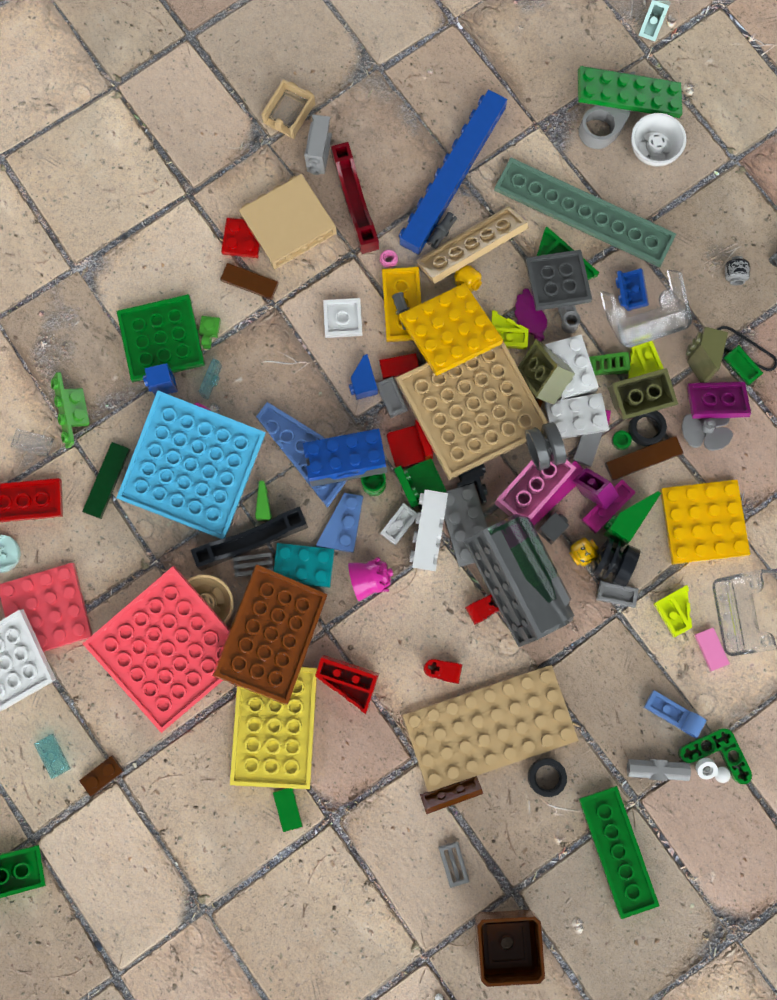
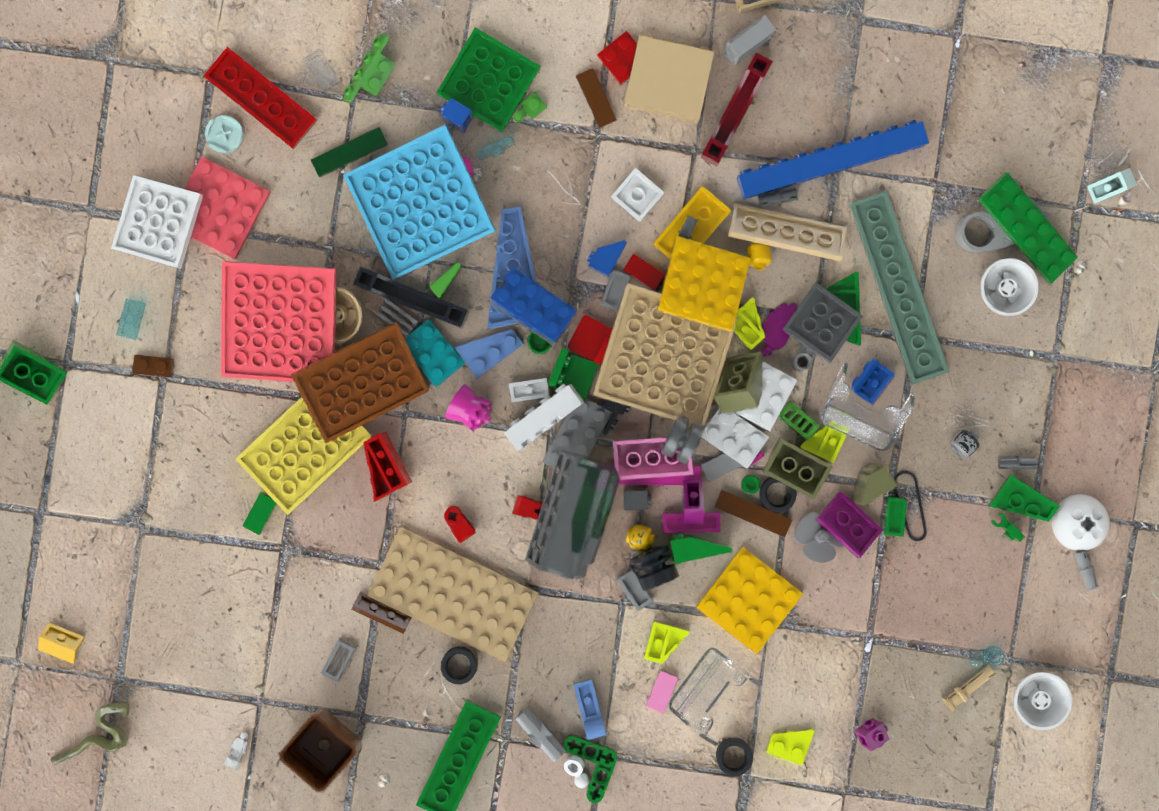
camera: 40 degrees right, 10 degrees up
bright pink plate [380,250,398,268] -> none

